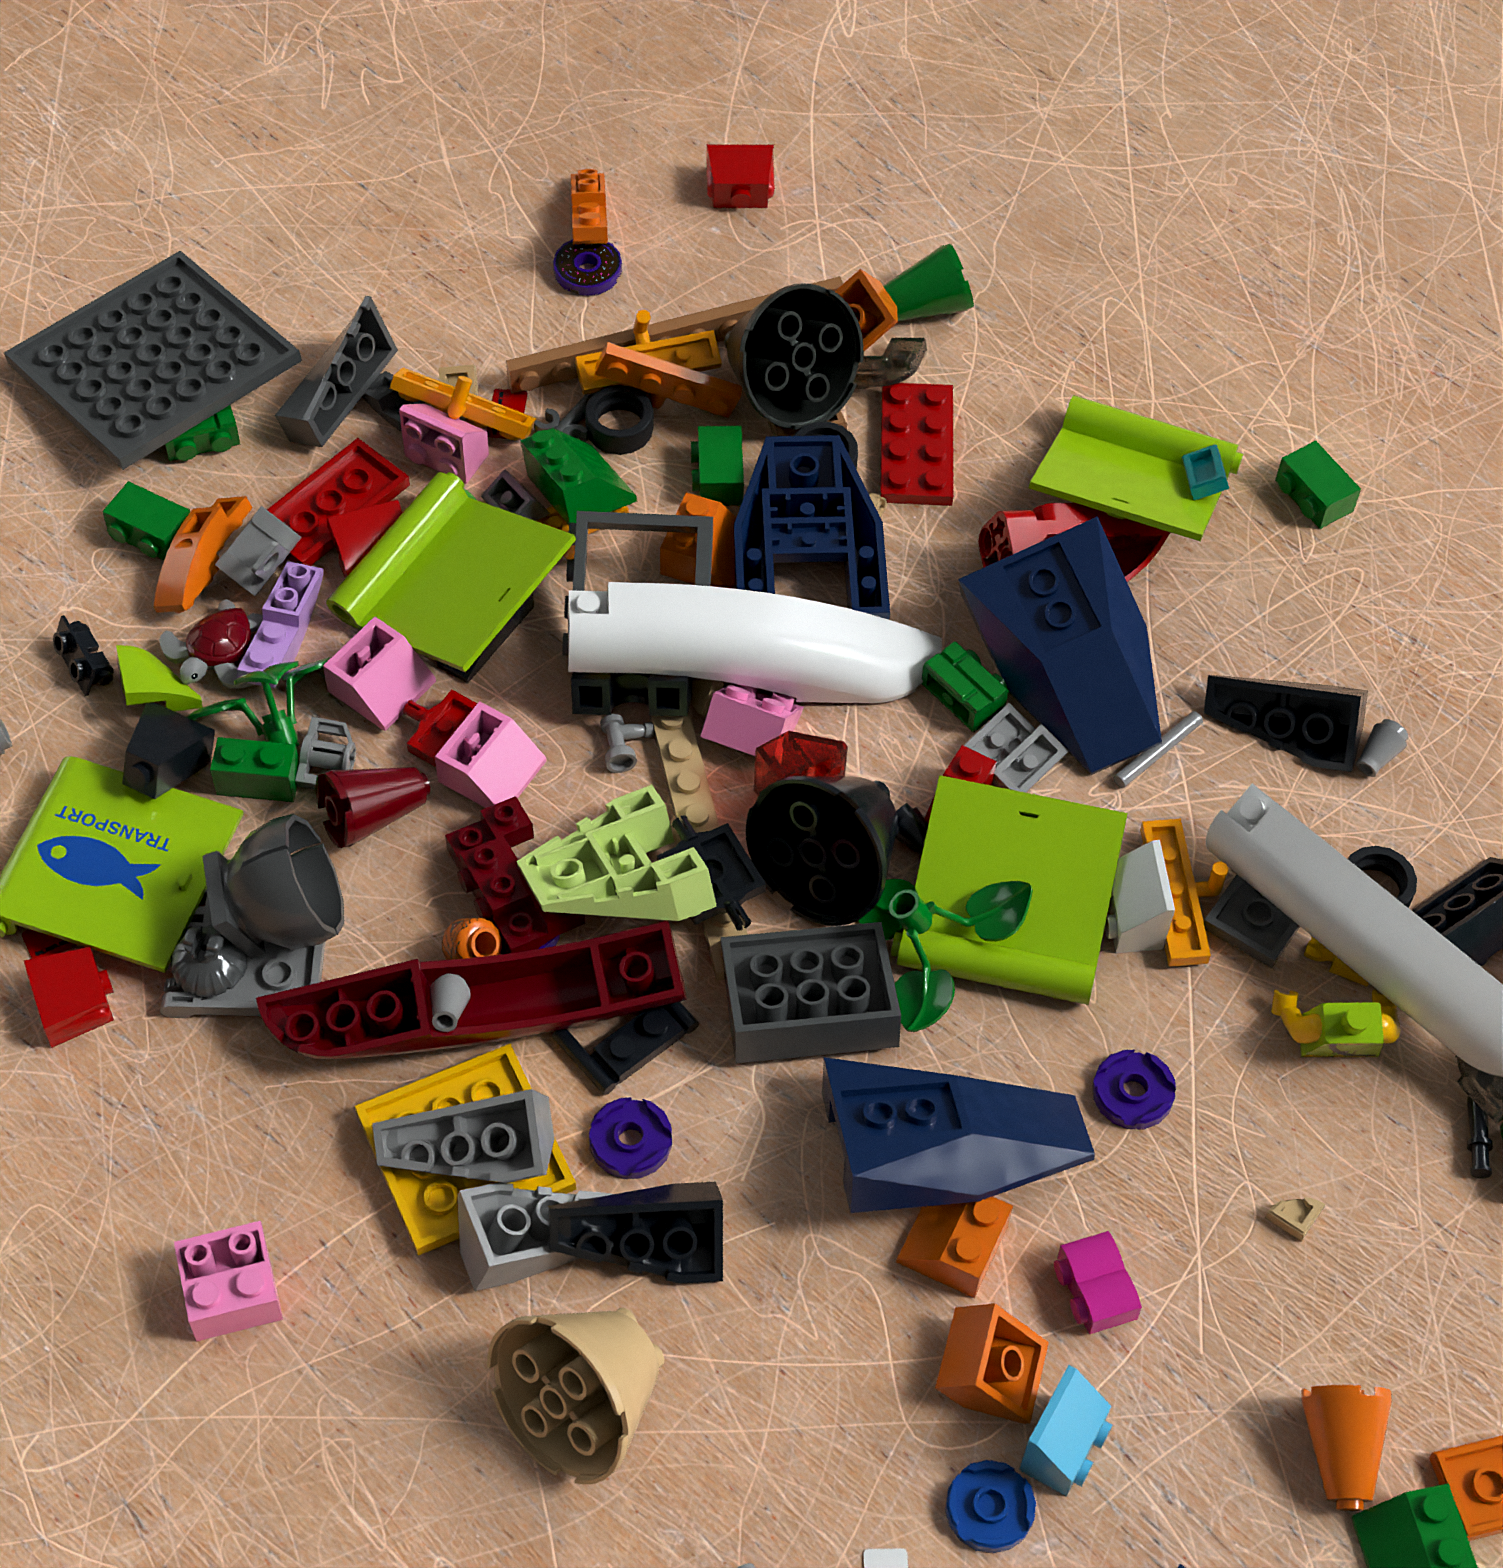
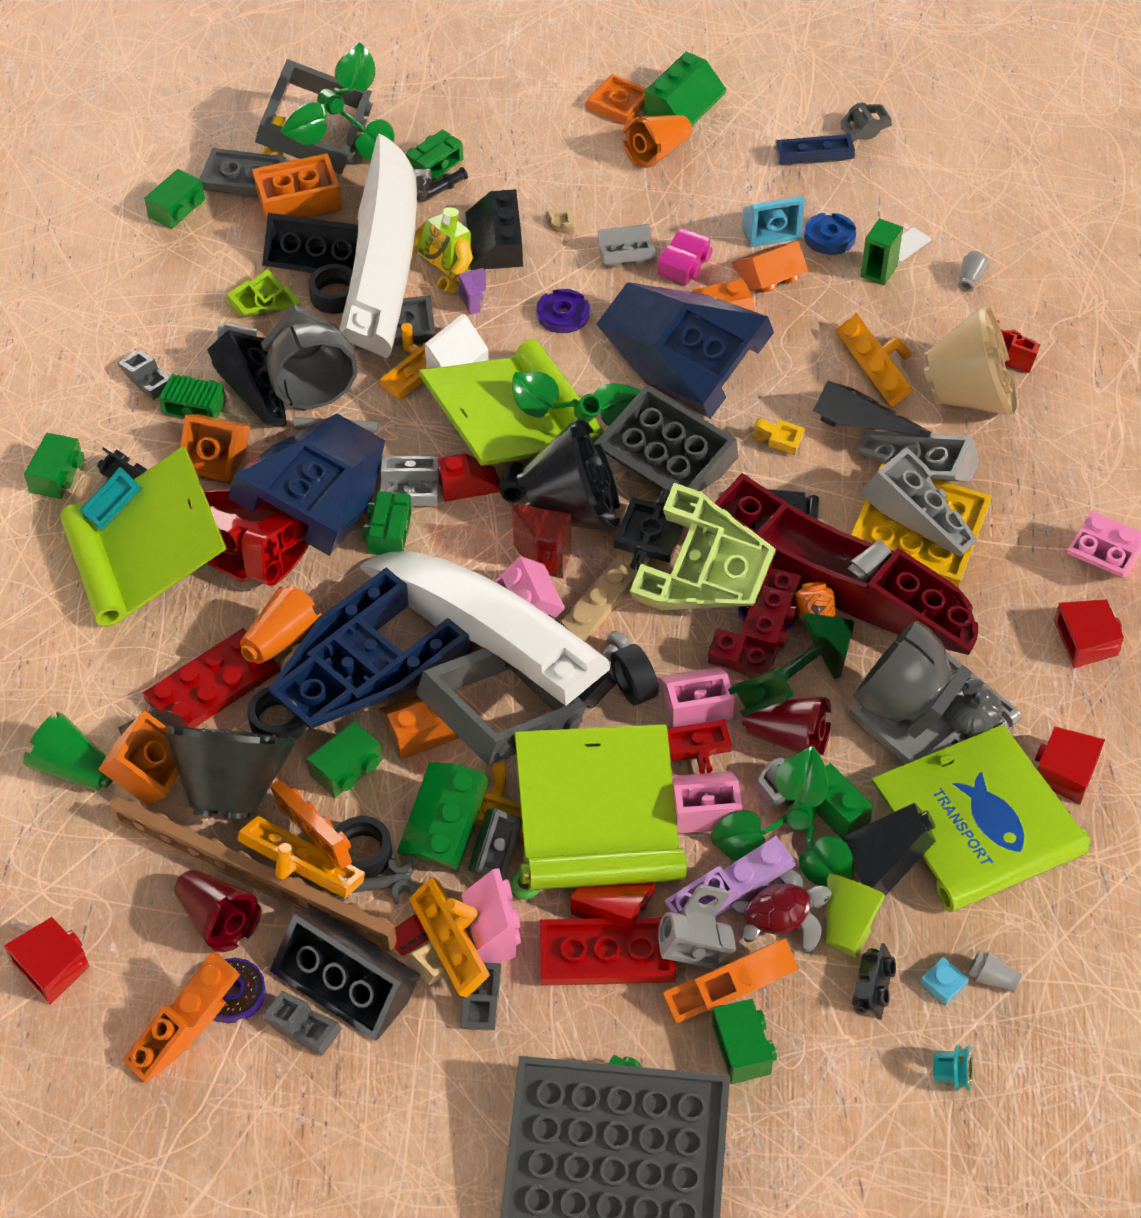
camera: 130 degrees left, 5 degrees down
dark grey wedge [275,296,398,447] -> none
dark purple tile [589,1097,672,1179] -> none
none -> black hinge [97,447,147,479]
none -> dark grey slope [118,349,170,400]
none -> green brick [159,374,226,418]
none -> dark red cone [174,869,262,953]
none -> orange slope [180,414,250,482]
none -> lime slope [226,269,302,317]
none -> orange cone [240,585,322,664]
none -> dark grey plate [261,304,358,409]
none -> dark grey slope [262,991,342,1056]
none -> black slope [269,907,421,1041]
none -> medium lavender bracket [459,268,486,315]
none -> black slope [465,189,523,270]
none -> light grey bracket [598,224,656,267]
none -> black tyre [610,643,659,706]
none -> dark green piece [728,613,854,717]
none -> yellow plate [752,418,805,455]
none -> light orange plate [835,313,914,407]
none -> green piece [860,218,903,286]
none -> medium azure plate [920,957,969,1006]
none -> red slope [997,320,1041,373]
none -> red torso [1054,599,1124,668]

